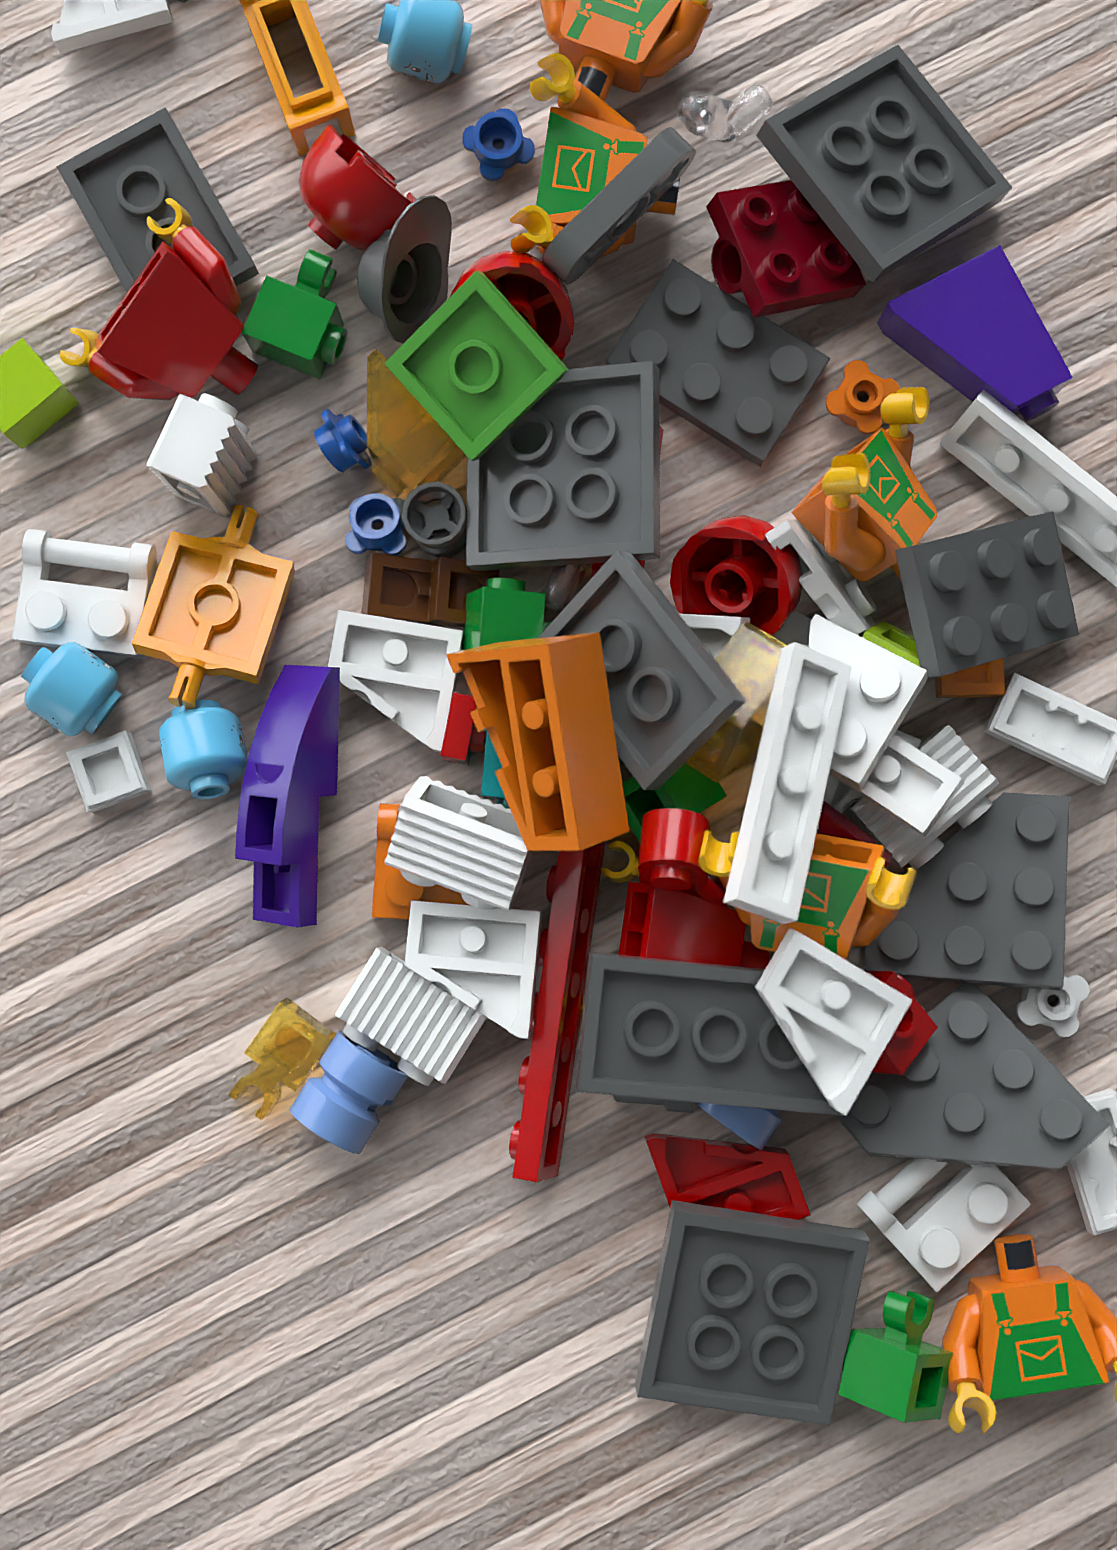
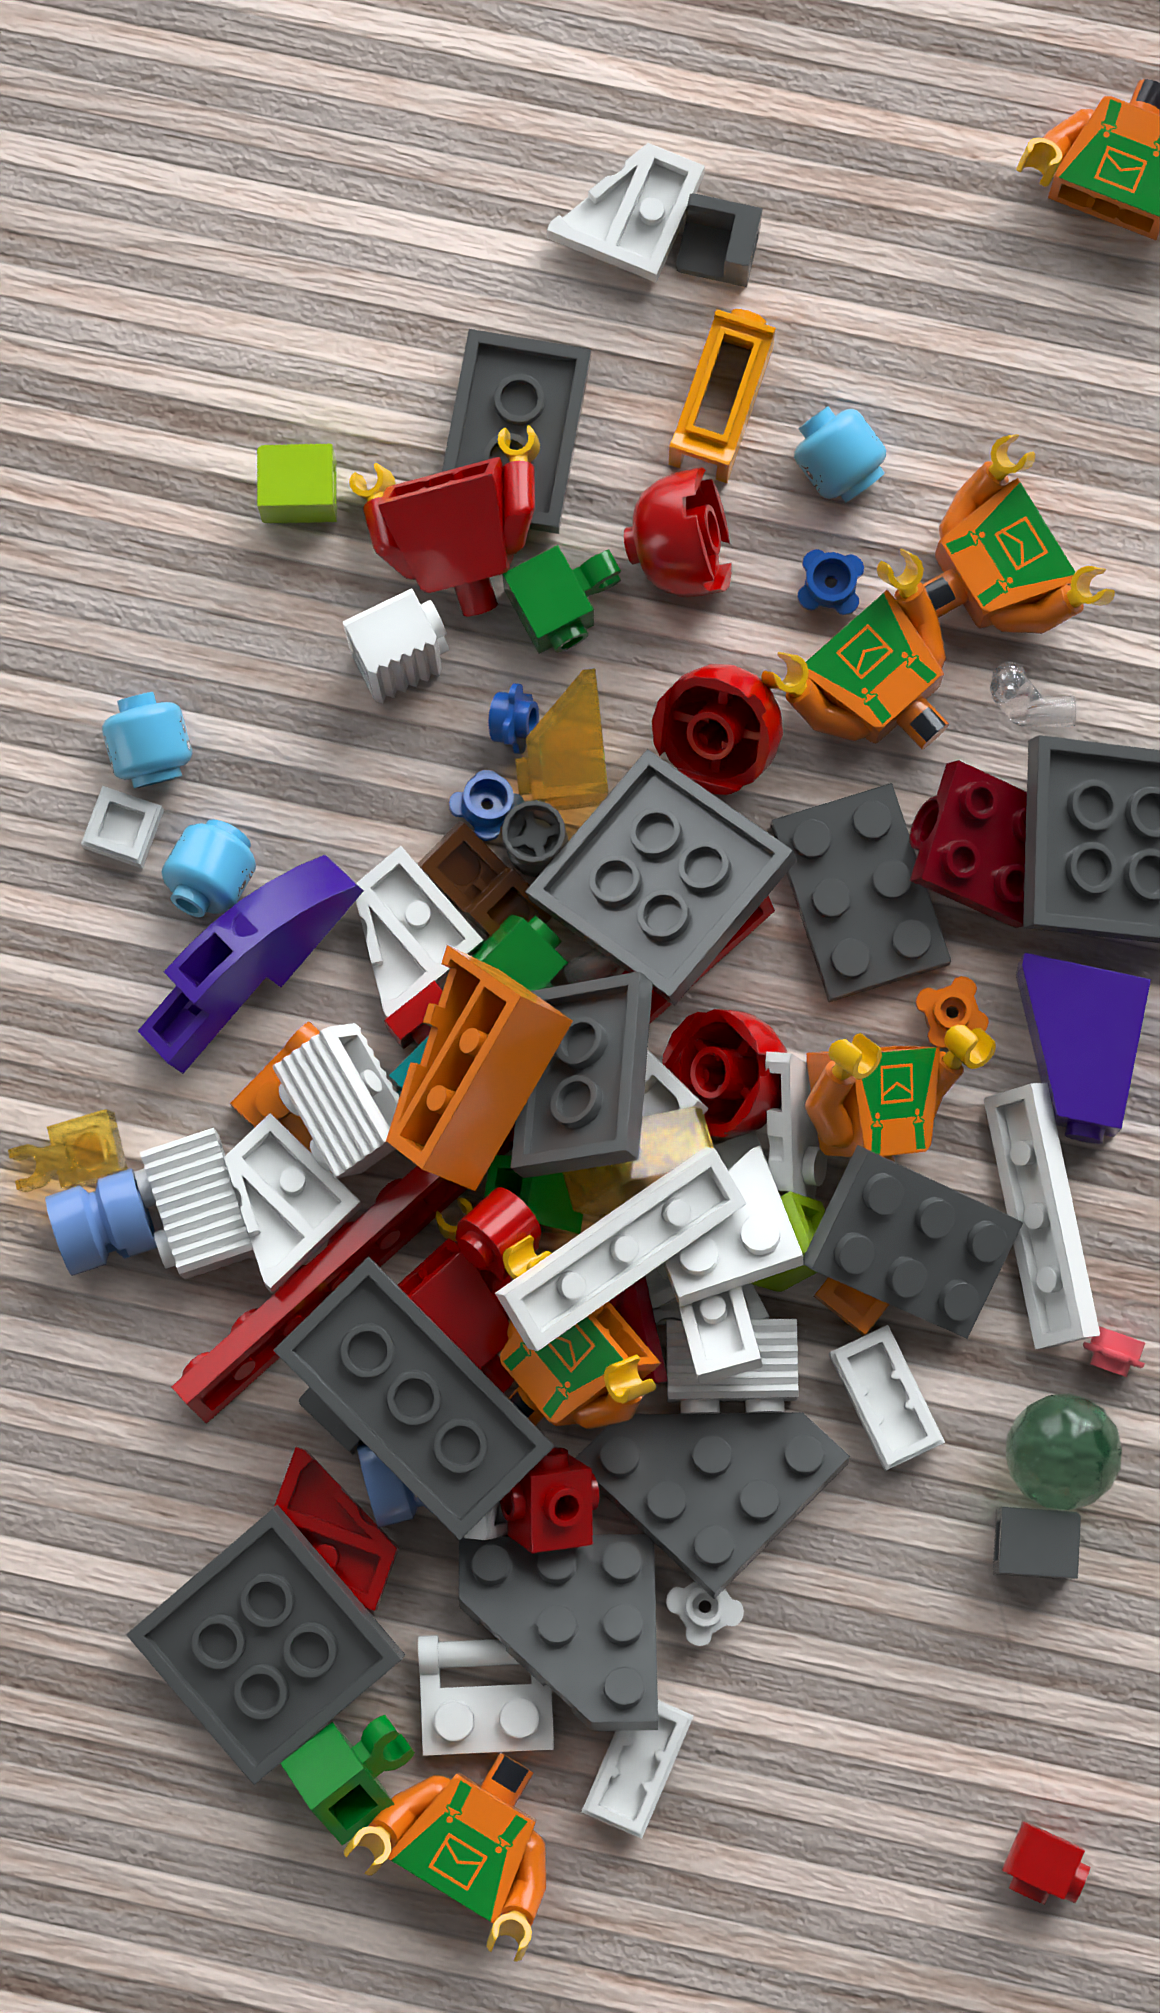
camera: 40 degrees right, 5 degrees down
white plate [12,529,157,659] -> none
light orange plate [131,505,295,709] -> none
dark grey piece [357,195,452,344] -> none
bright green plate [384,270,570,461] -> none
dark grey beam [542,127,696,285] -> none
white wing [755,928,912,1116] -> none

